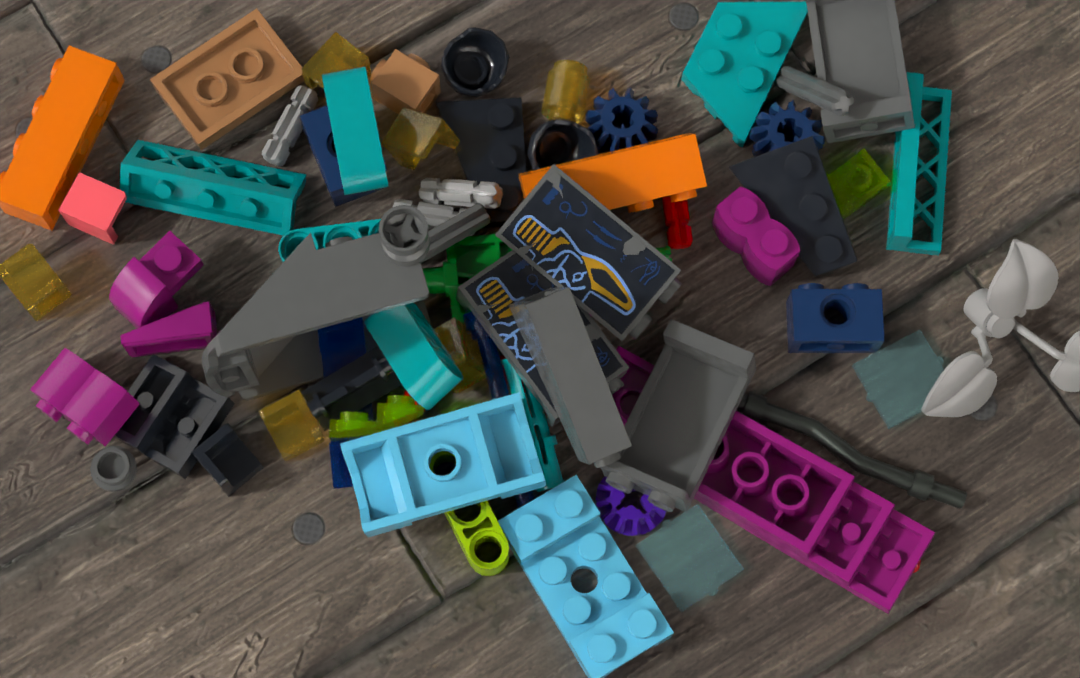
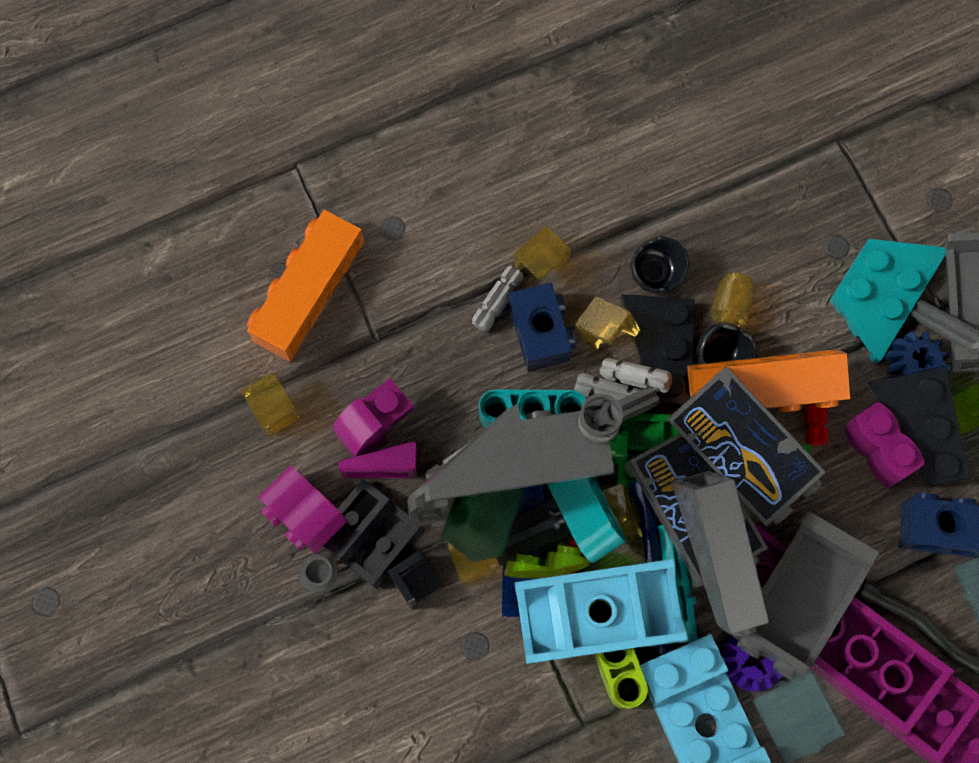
camera: 10 degrees right, 0 degrees up
coral panel [59,172,127,244] -> none
teal fence [120,140,306,236] -> none
medium nougat plate [150,8,308,150] -> none
teal beam [322,66,389,195] -> none
medium nougat brick [370,49,441,125] -> none
dark blue gear [585,87,658,154] -> none
none -> clear green brick [441,488,524,562]

